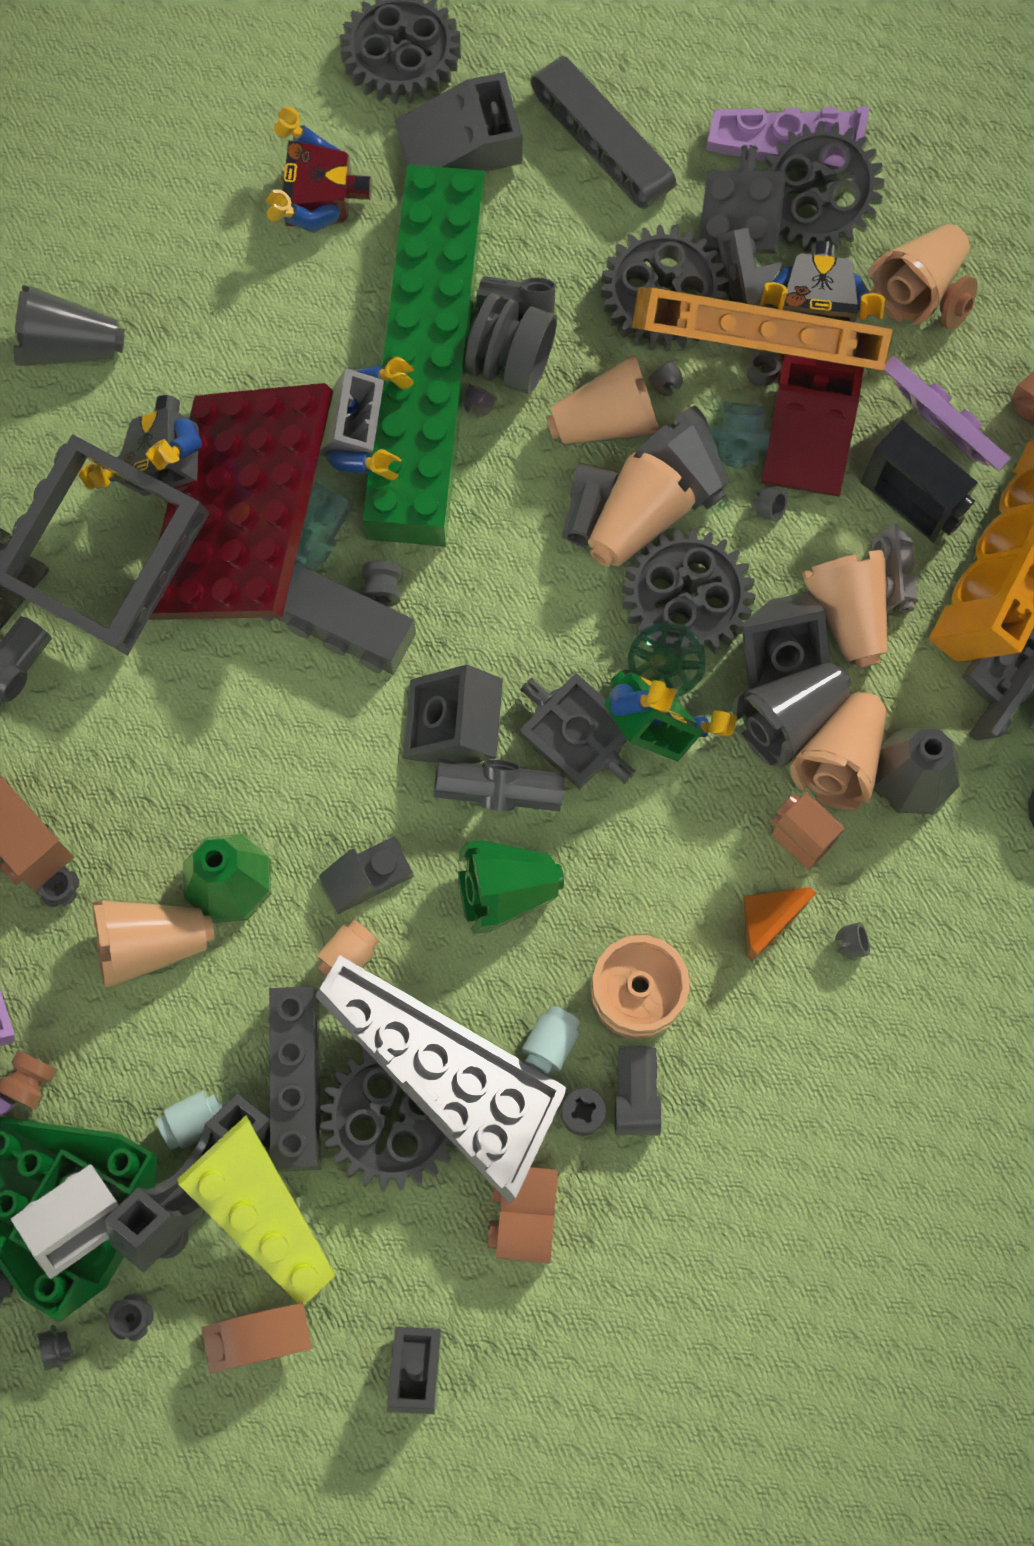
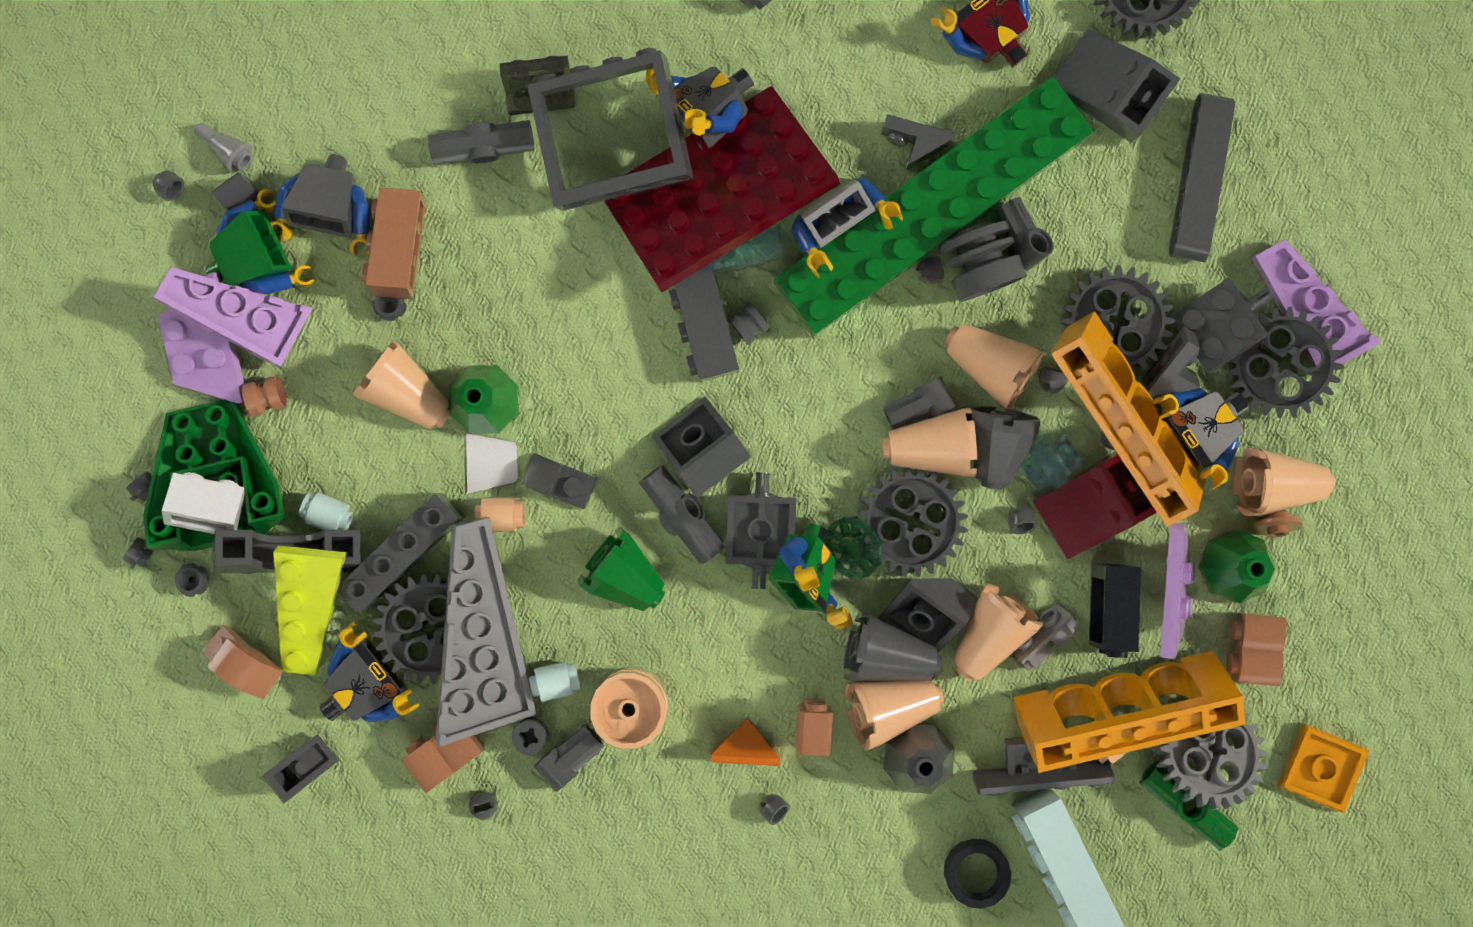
camera: 55 degrees right, 15 degrees up
none -> torso [319,622,419,722]
none -> white sticker [466,433,518,494]
none -> dark grey hinge [469,791,498,820]
none -> dark grey slope [881,114,953,169]
none -> green cone [1198,530,1276,604]

